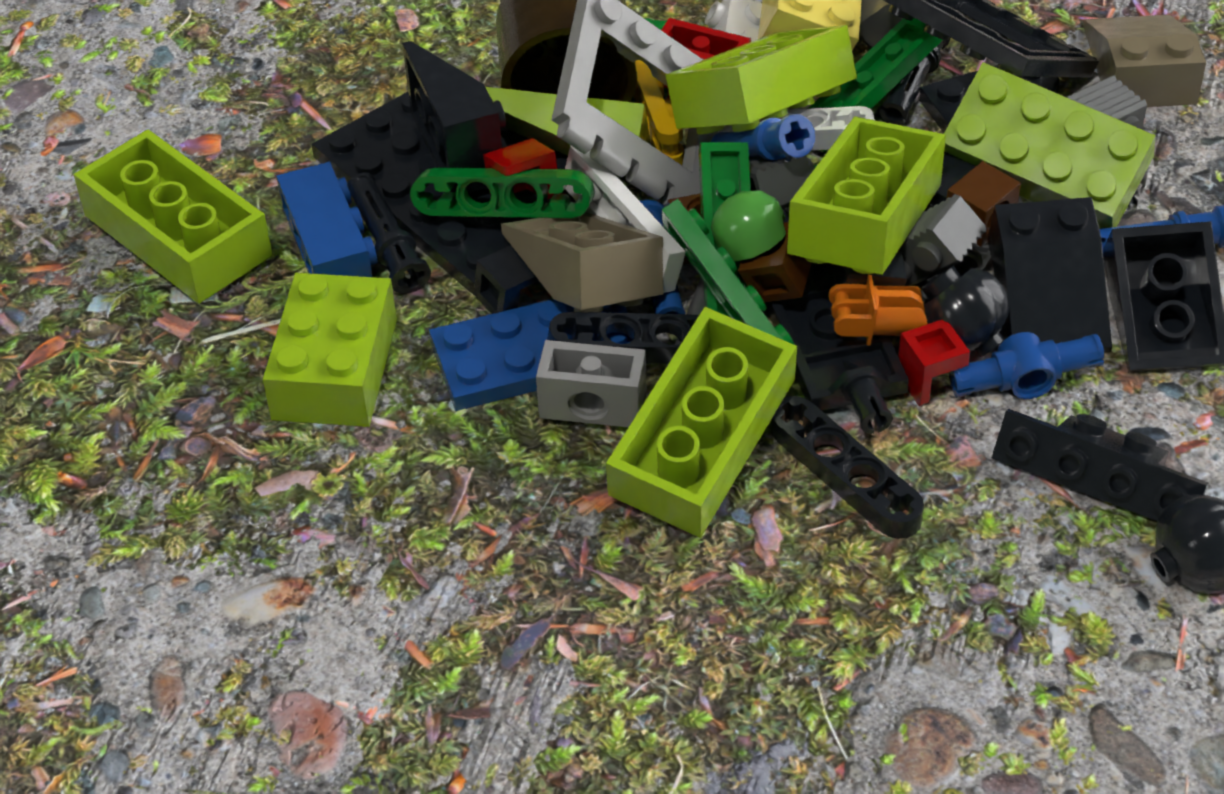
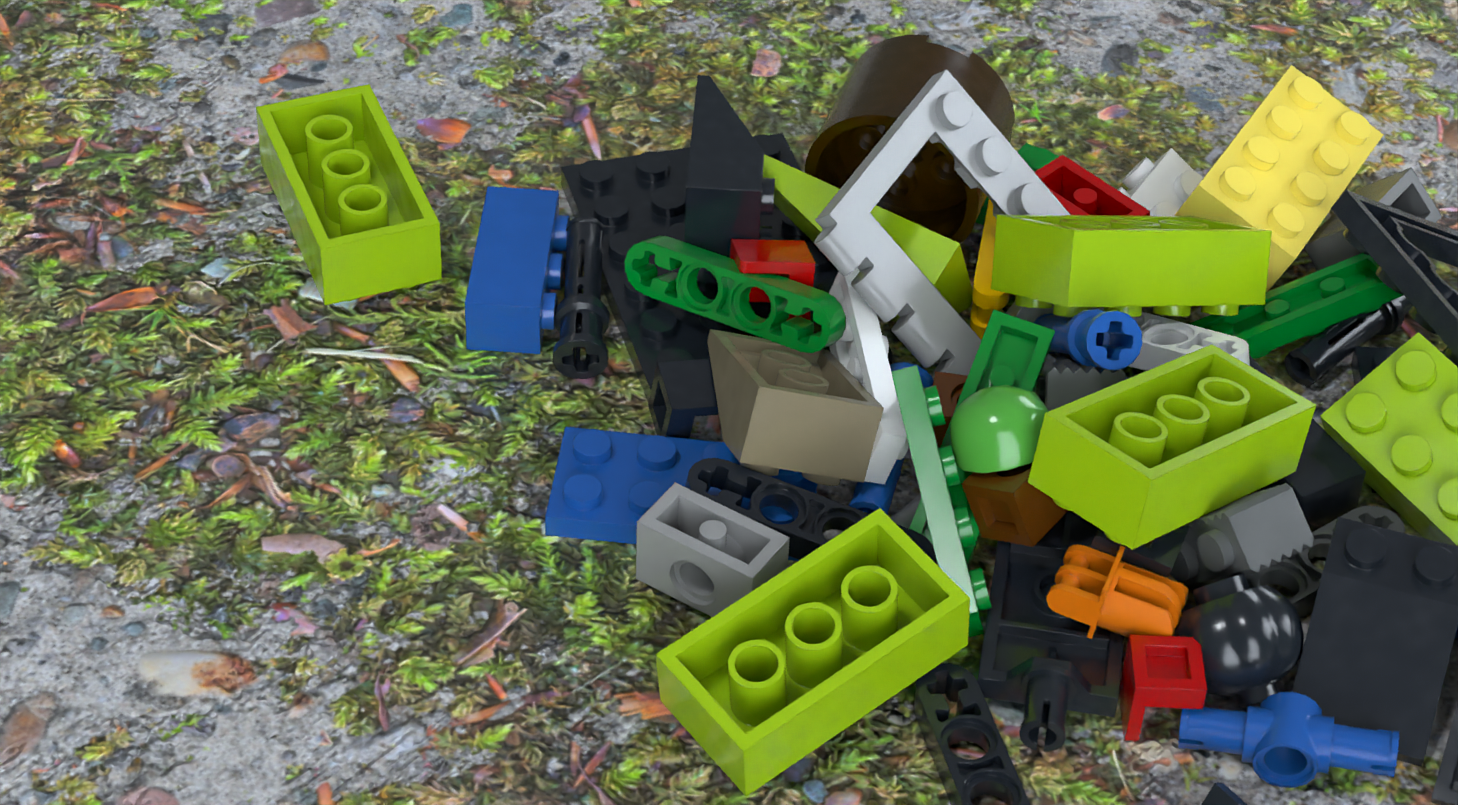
camera: 20 degrees right, 5 degrees down
lime brick [262,273,397,427] -> none
reddish brown brick [946,161,1021,247] -> none

